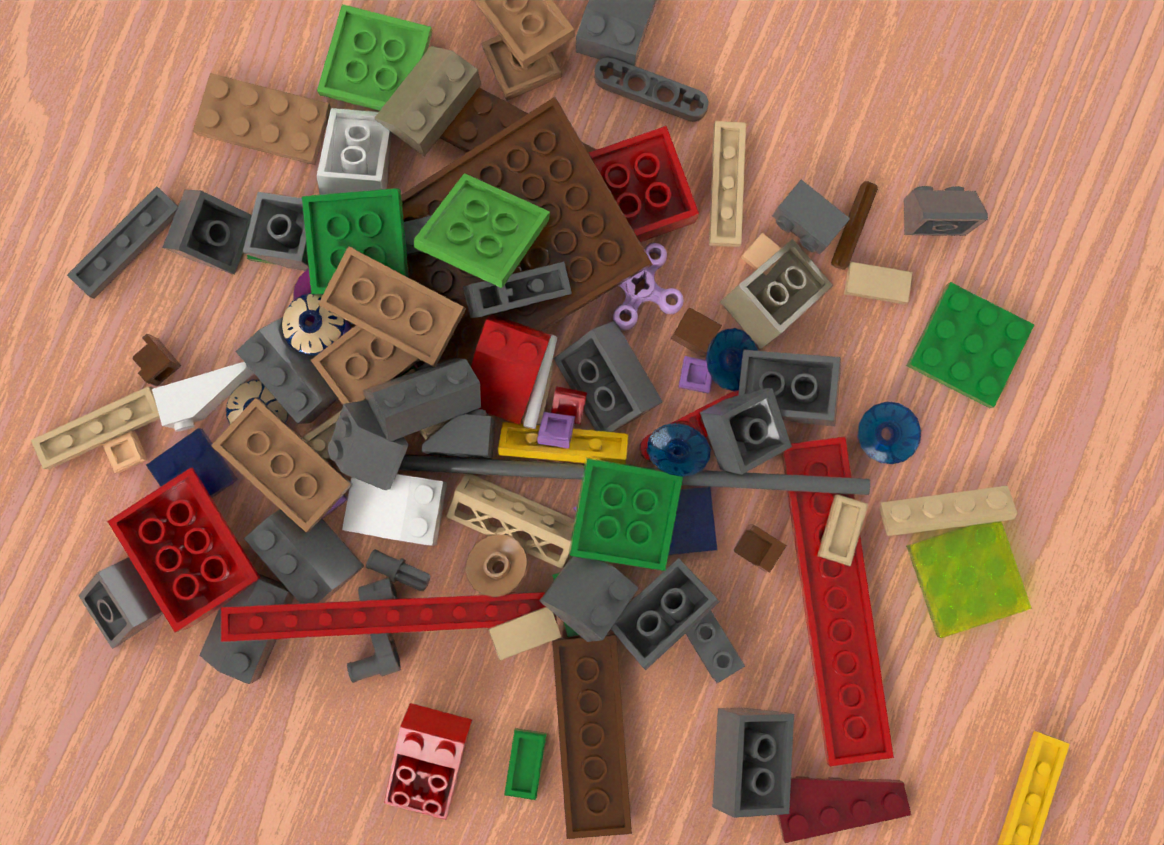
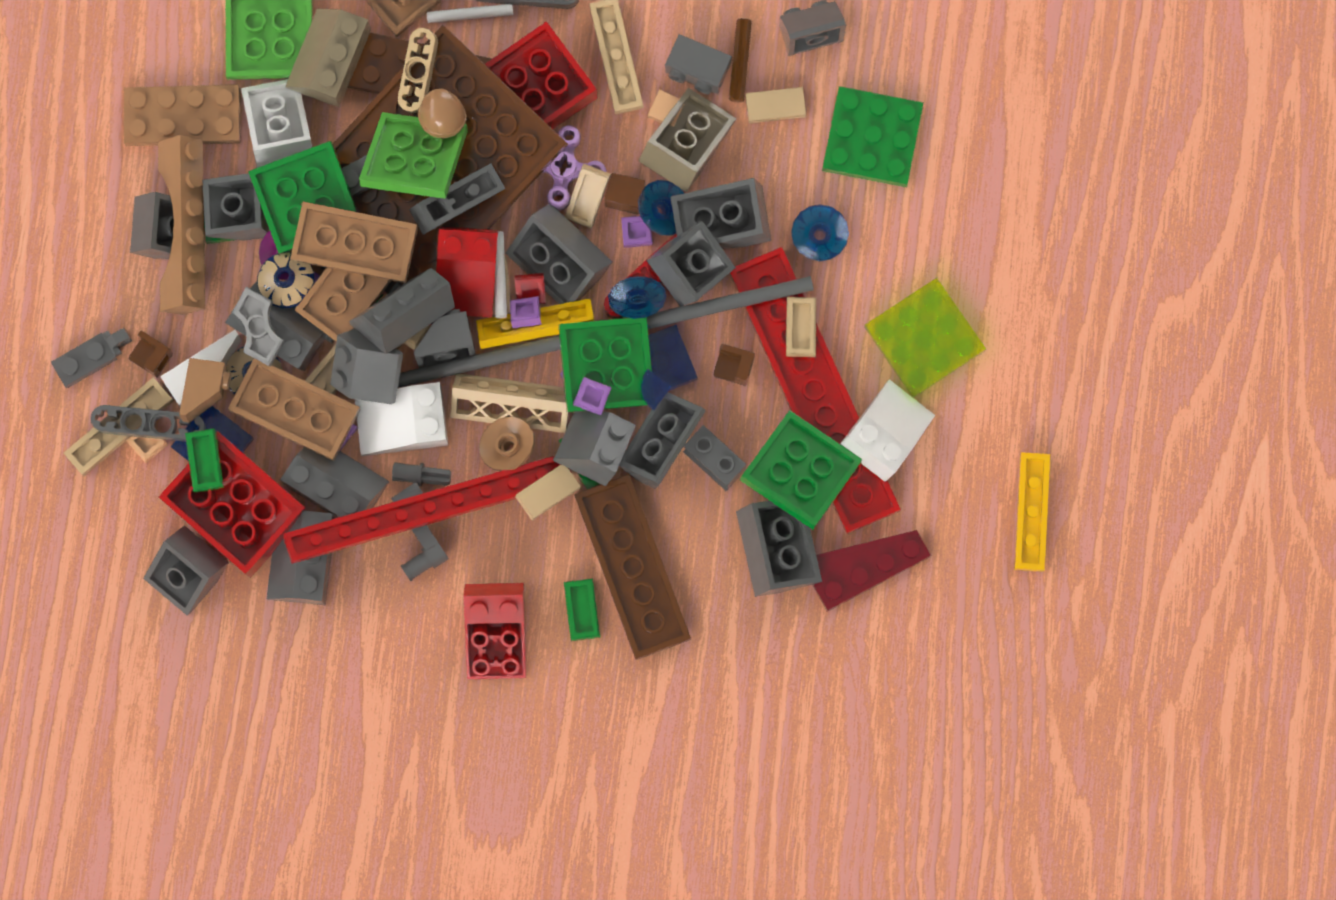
camera: 10 degrees left, 5 degrees down
dark grey plate [67,186,178,299] -> none
tan plate [879,486,1017,536] -> none
none -> dark grey hinge [51,328,132,388]
none -> dark grey beam [91,405,206,442]
none -> medium nougat arch [158,135,205,315]
none -> medium nougat slope [179,358,231,422]
none -> green tile [185,429,224,492]
none -> light grey tile [232,287,284,367]
none -> tan beam [398,28,438,113]
none -> medium nougat hat [418,88,467,138]
none -> white bar [427,4,513,23]
none -> tan tile [565,164,611,228]
none -> medium lavender tile [573,377,612,415]
none -> clear blue tile [641,369,671,410]
none -> green plate [740,410,863,530]
none -> white slope [840,379,935,482]

